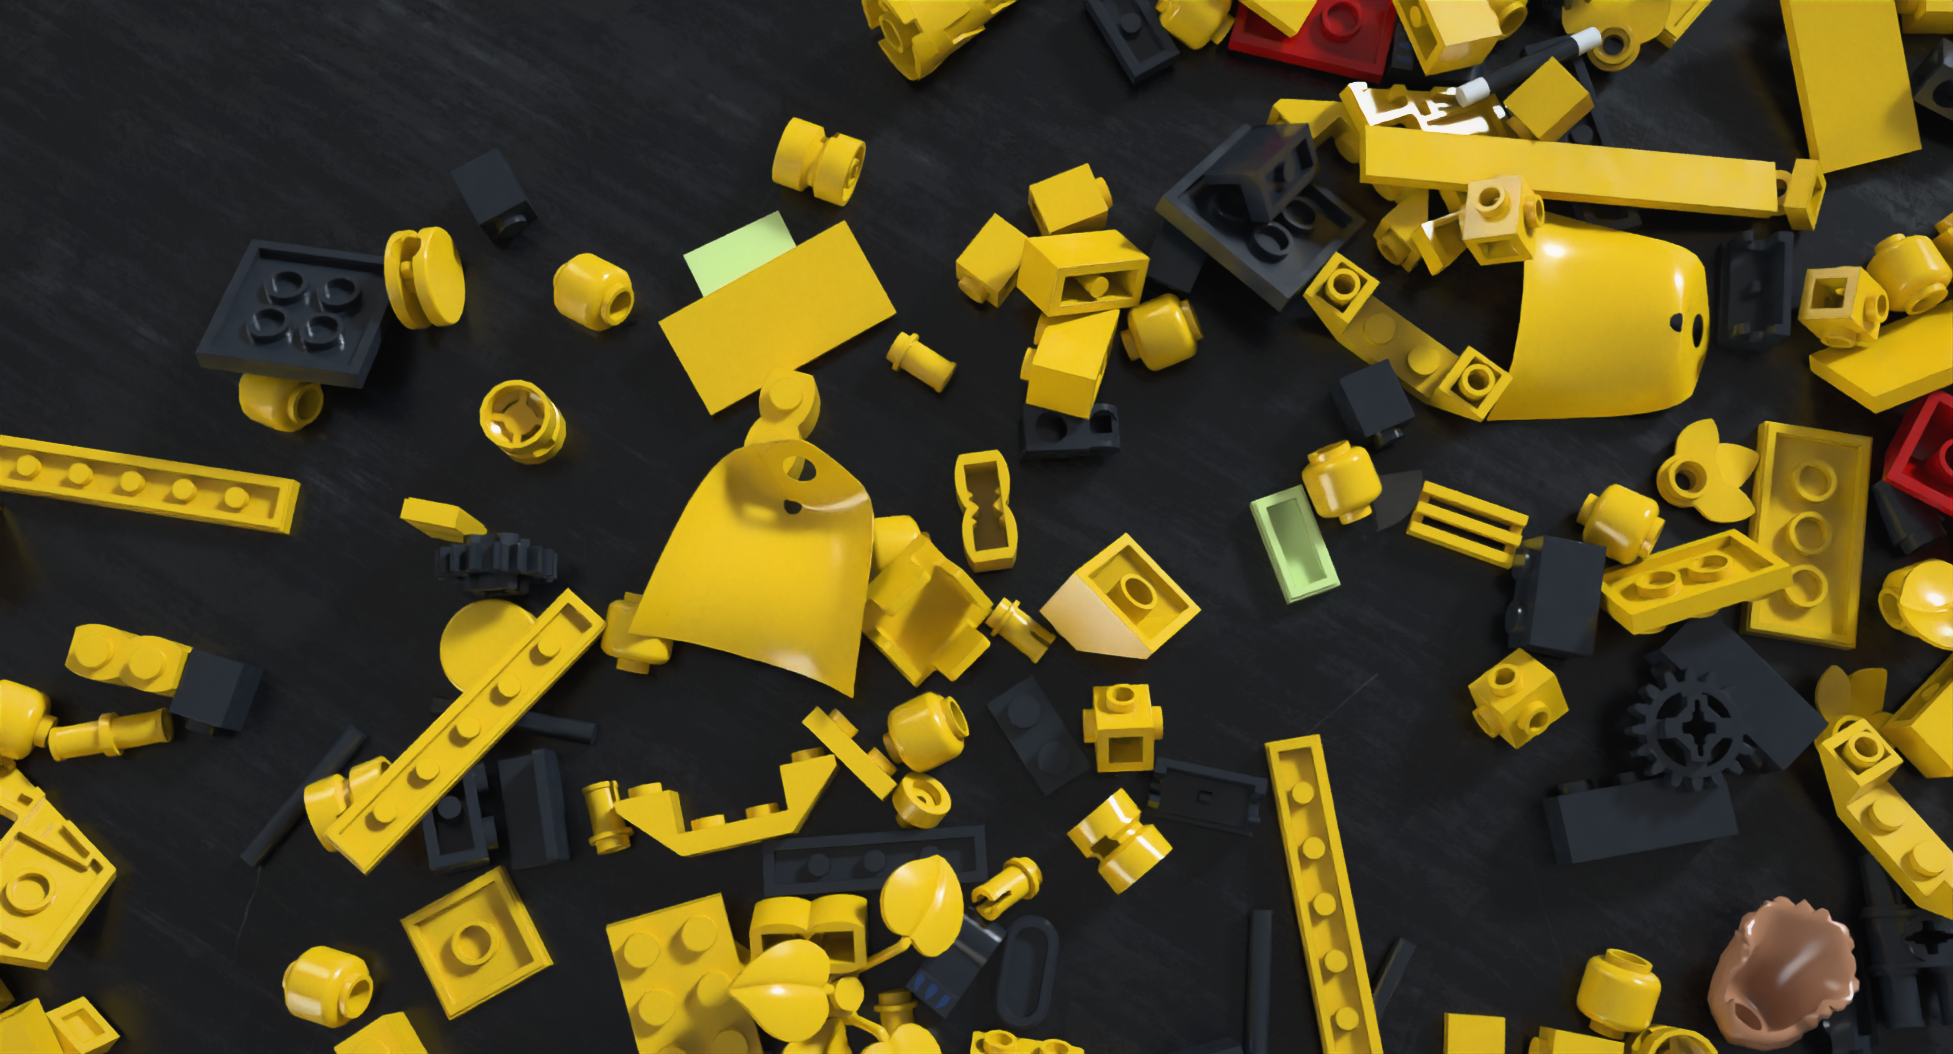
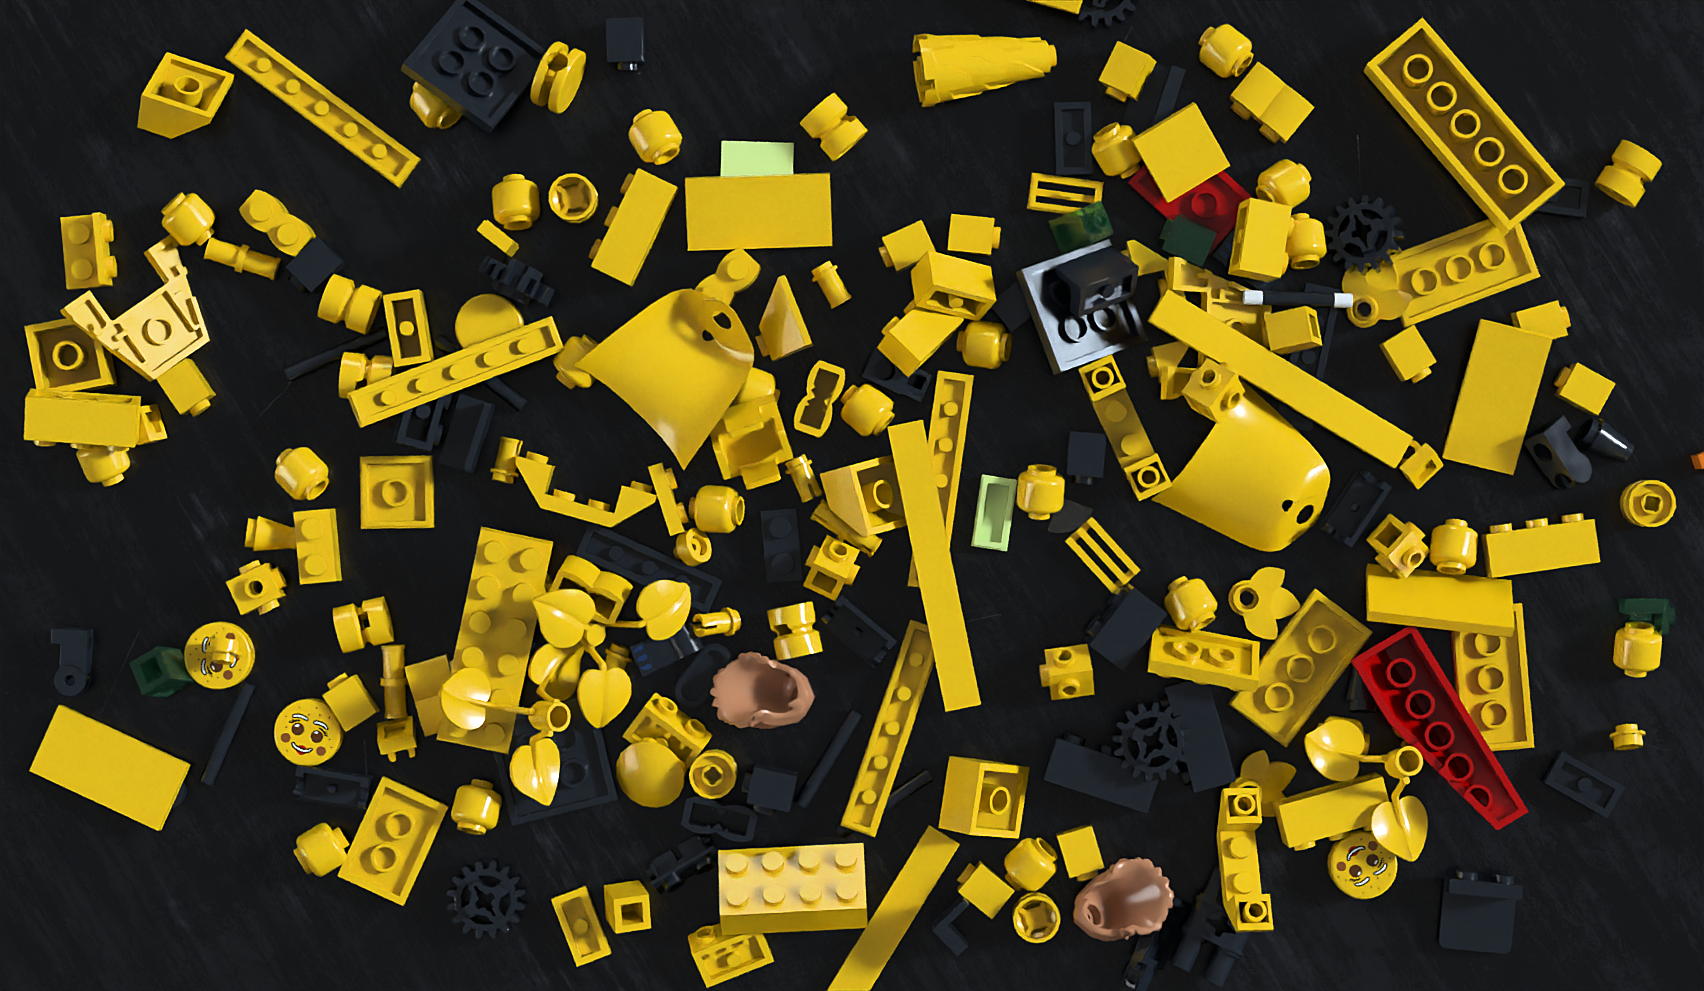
camera: 25 degrees right, 10 degrees up
none -> yellow brick [156,358,216,417]
none -> yellow wheel [317,274,382,335]
none -> yellow brick [383,289,435,369]
none -> yellow head [492,174,540,230]
none -> yellow brick [588,168,679,287]
none -> nougat piece [710,651,815,729]
none -> yellow slope [755,275,813,362]
none -> yellow pin [810,499,883,558]
none -> yellow head [840,383,895,436]
none -> yellow tile [887,420,981,712]
none -> yellow plate [908,371,974,587]
none -> yellow slope [938,756,1030,839]
none -> yellow tile [1027,173,1104,219]
none -> clear green bracket [1048,201,1113,255]
none -> yellow brick [1056,823,1105,882]
none -> clear green brick [1159,213,1219,267]
none -> yellow brick [1379,325,1437,384]

